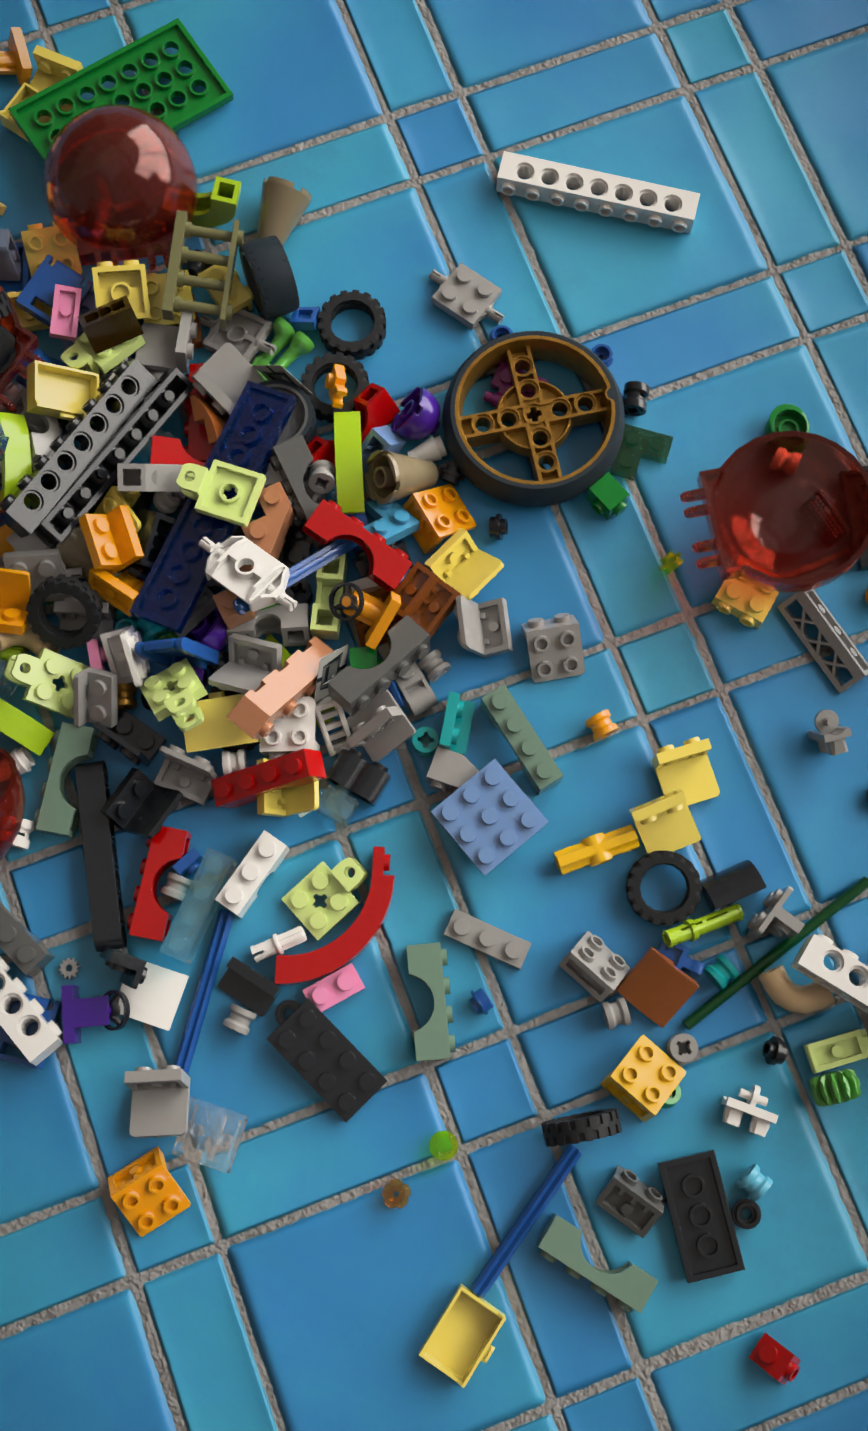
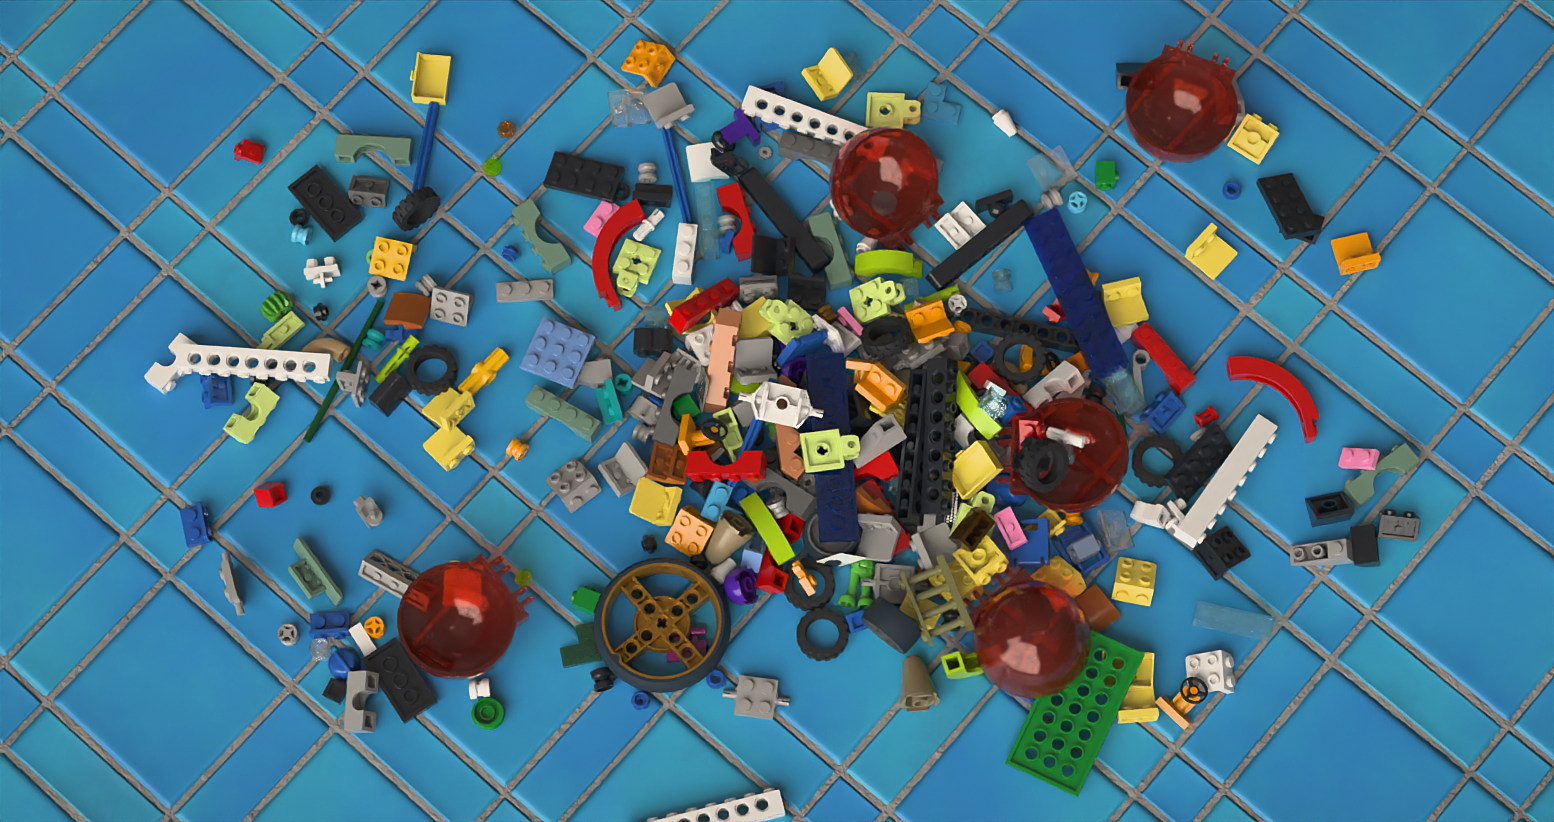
camera: 155 degrees right, 5 degrees down
light grey bracket [72,667,118,728] -> none
none -> dark orange slope [1064,584,1121,633]

